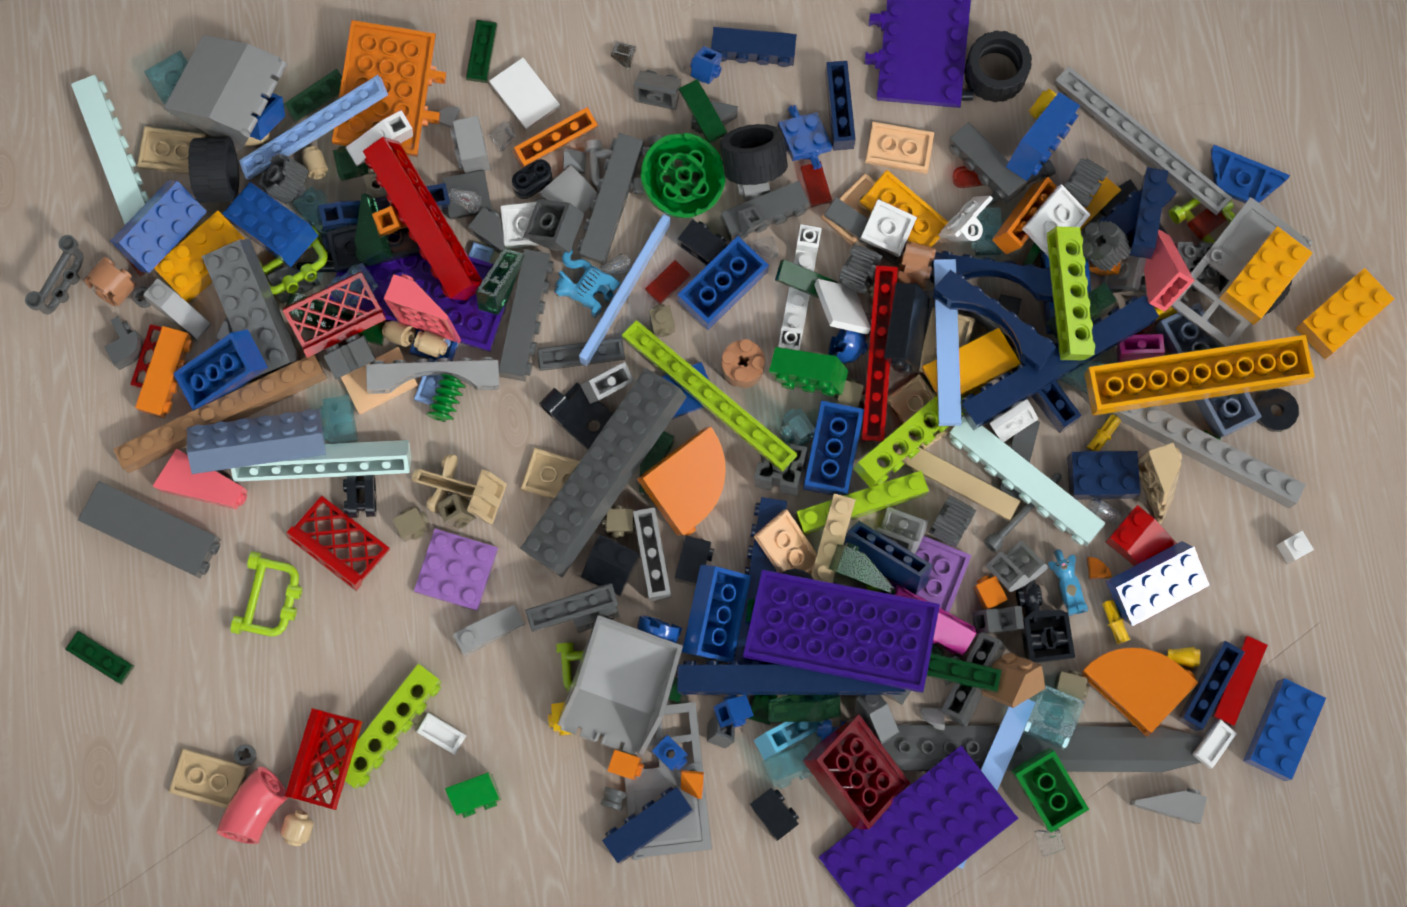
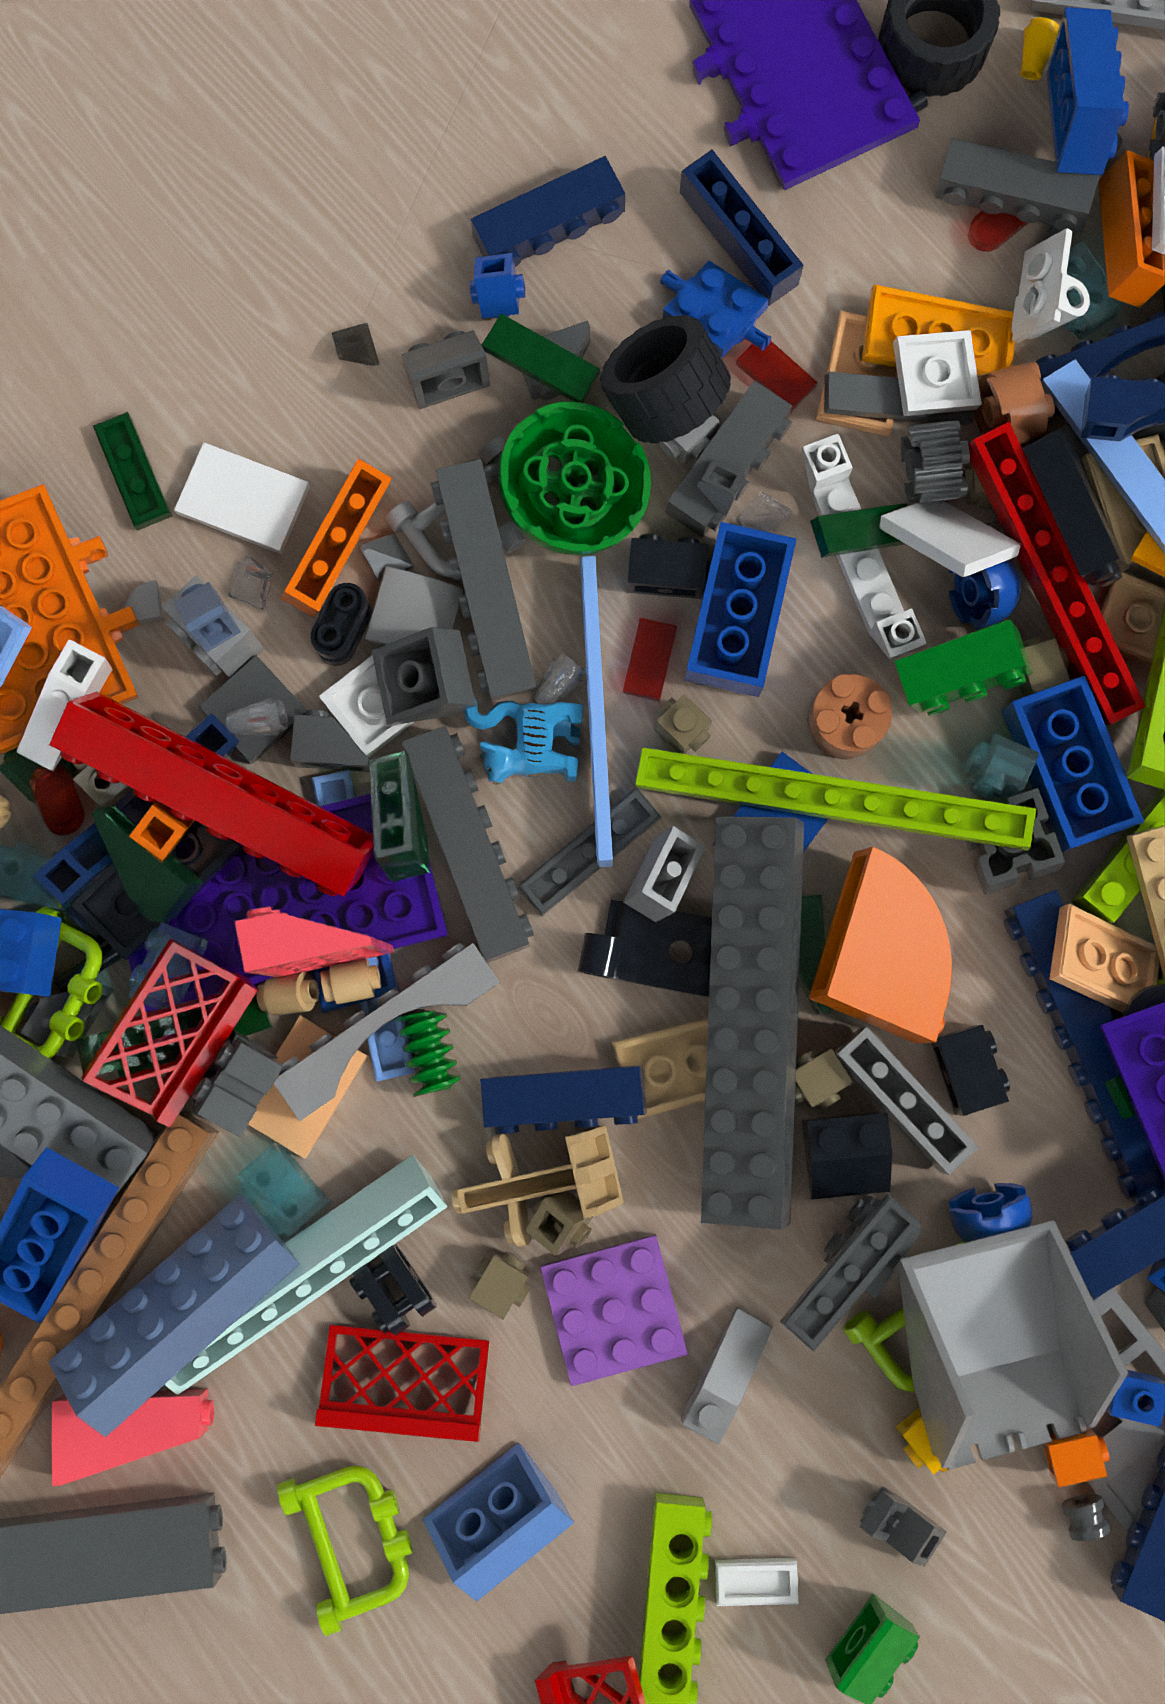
camera: 30 degrees left, 5 degrees up
blue brick [682,565,751,663] -> none
light nougat tile [865,122,934,174] -> none
none -> clear red tile [30,764,85,836]
none -> sand blue slope [174,582,241,652]
none -> medium blue slope [422,1442,574,1602]
none -> dark blue brick [480,1065,647,1134]
none -> dark grey brick [859,1486,947,1567]

